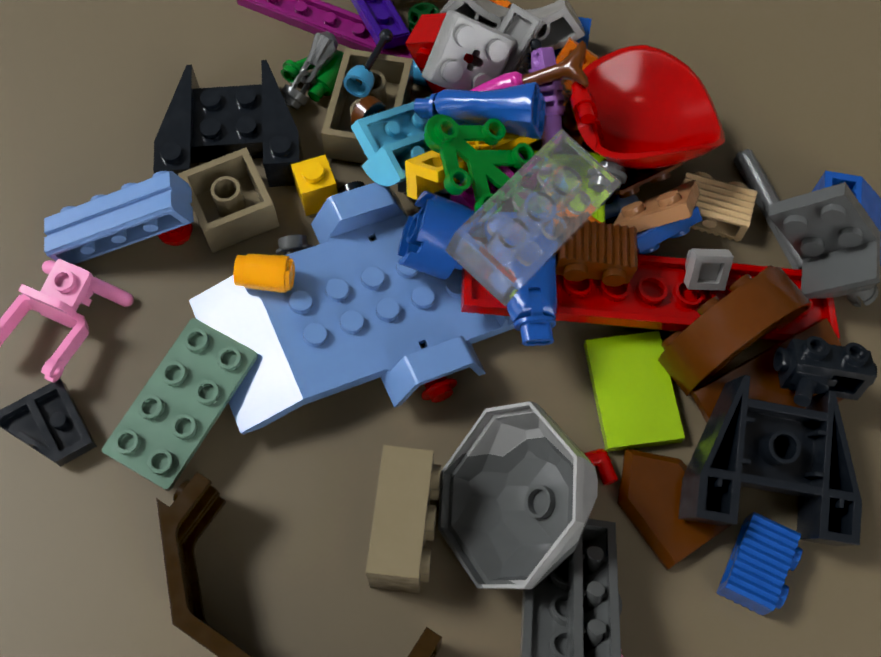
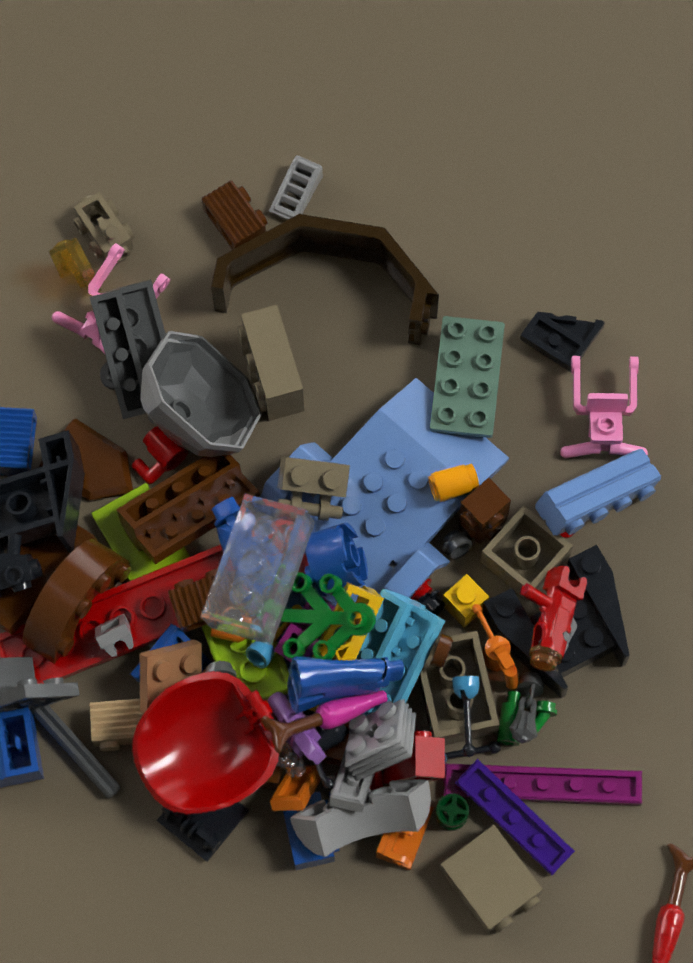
camera: 160 degrees right, 5 degrees up
none -> reddish brown brick [116,455,260,565]
none -> dark tan brick [277,456,350,521]
none -> reddish brown brick [458,478,511,544]
none -> orange piece [472,604,518,690]
none -> red piece [520,566,587,671]

